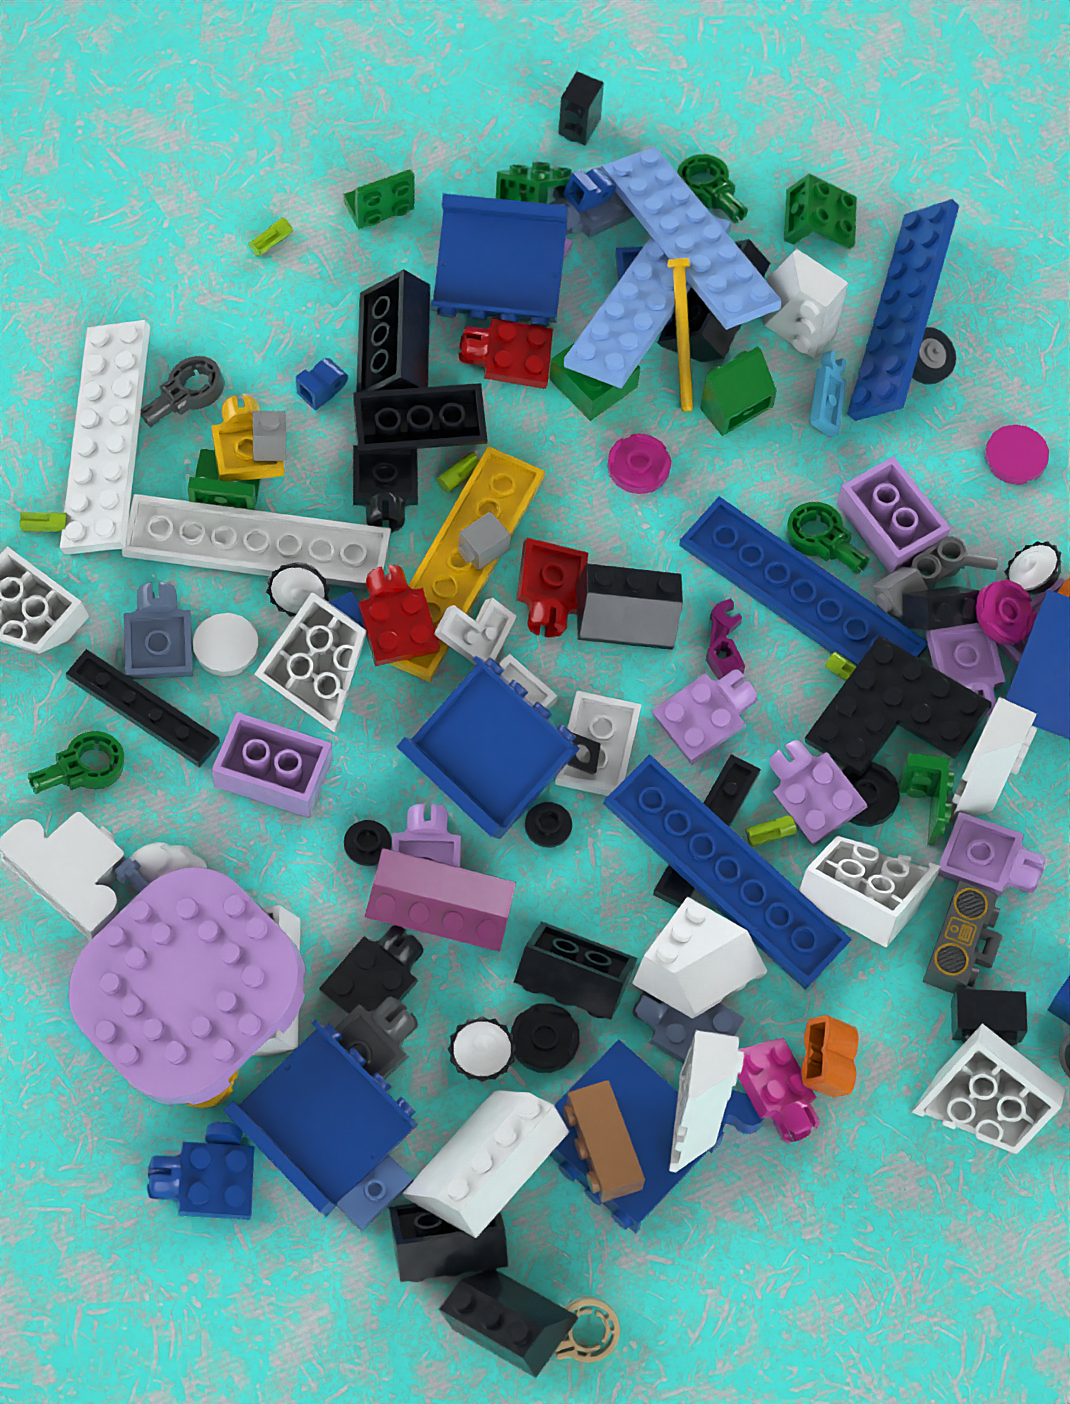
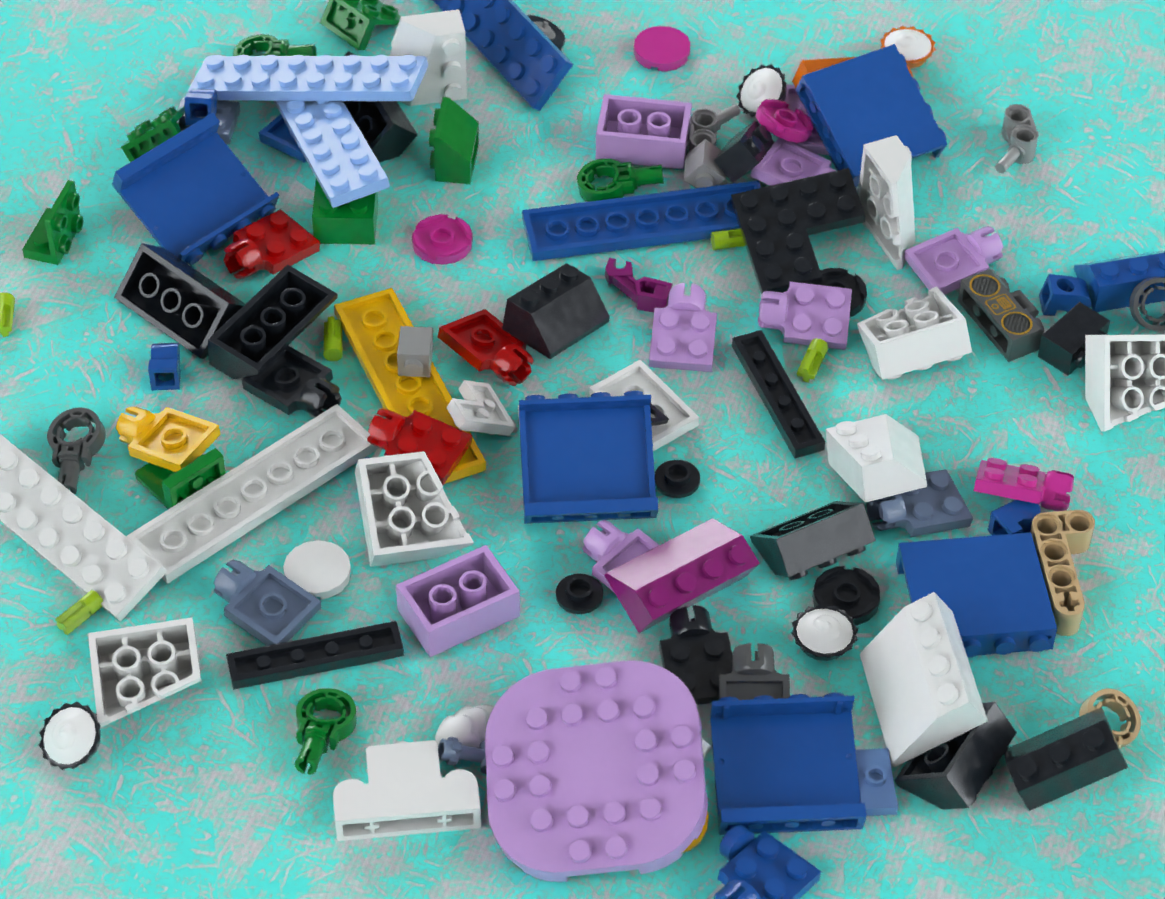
camera: 45 degrees left, 15 degrees down
light grey brick [253,411,286,461] -> none
white piece [266,562,330,617] -> none
black brick [558,71,604,145] -> none
medium nougat brick [563,1080,645,1202] -> none
blue plate [603,754,852,990] -> none
yellow bar [667,258,693,412] -> none
white wedge [669,1030,744,1172] -> none
orange brick [802,1015,859,1098] -> none
medium azure plate [809,350,846,437] -> none
green bracket [898,753,954,846] -> none
none -> tan beam [1030,510,1095,636]
none -> blue leg [1039,274,1091,316]

